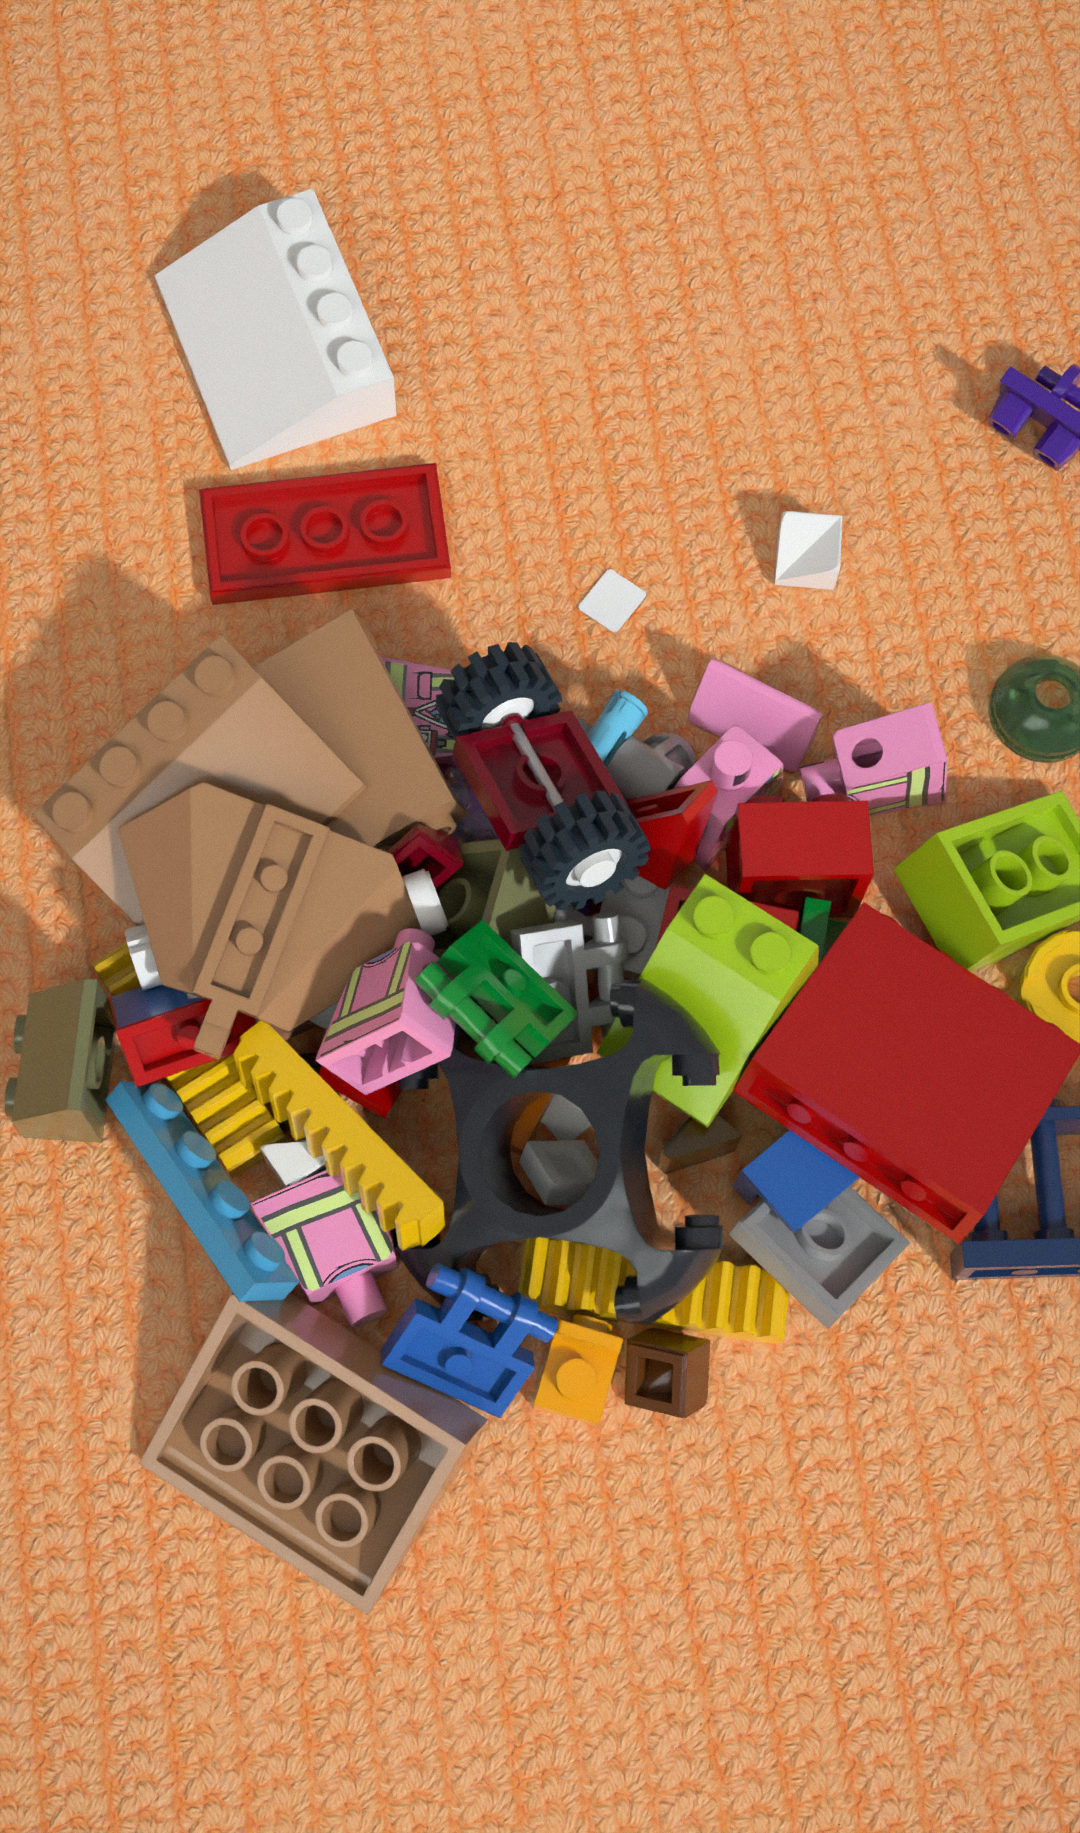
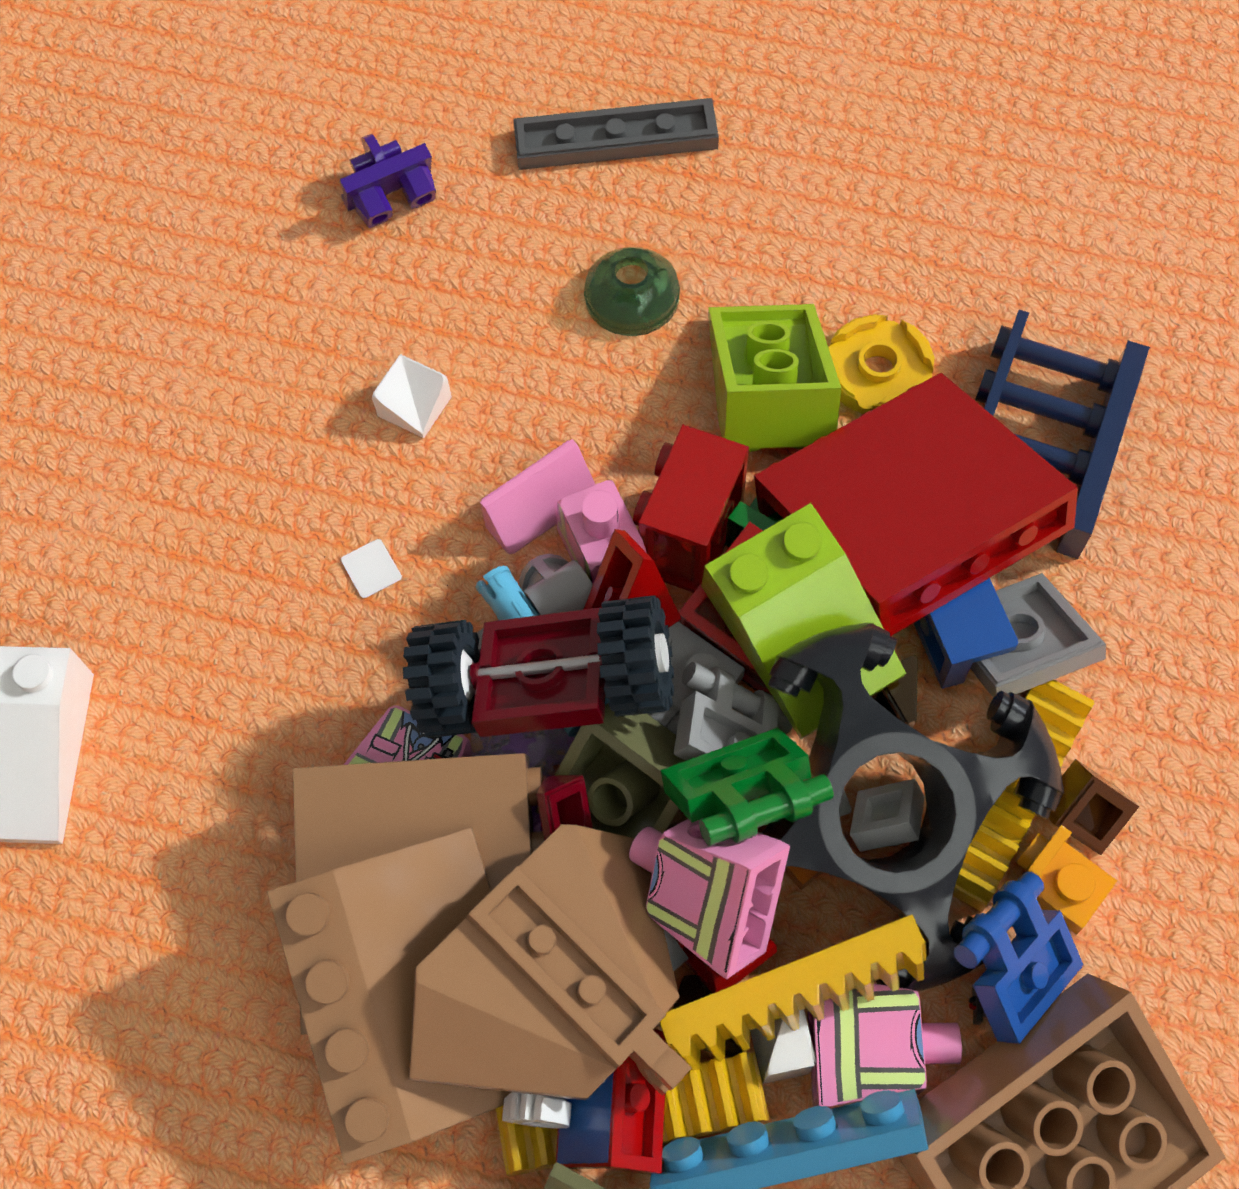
camera: 60 degrees left, 5 degrees down
red tile [199,463,451,605] -> none
white tile [402,869,449,936] -> none
bright pink torso [799,702,948,816] -> none

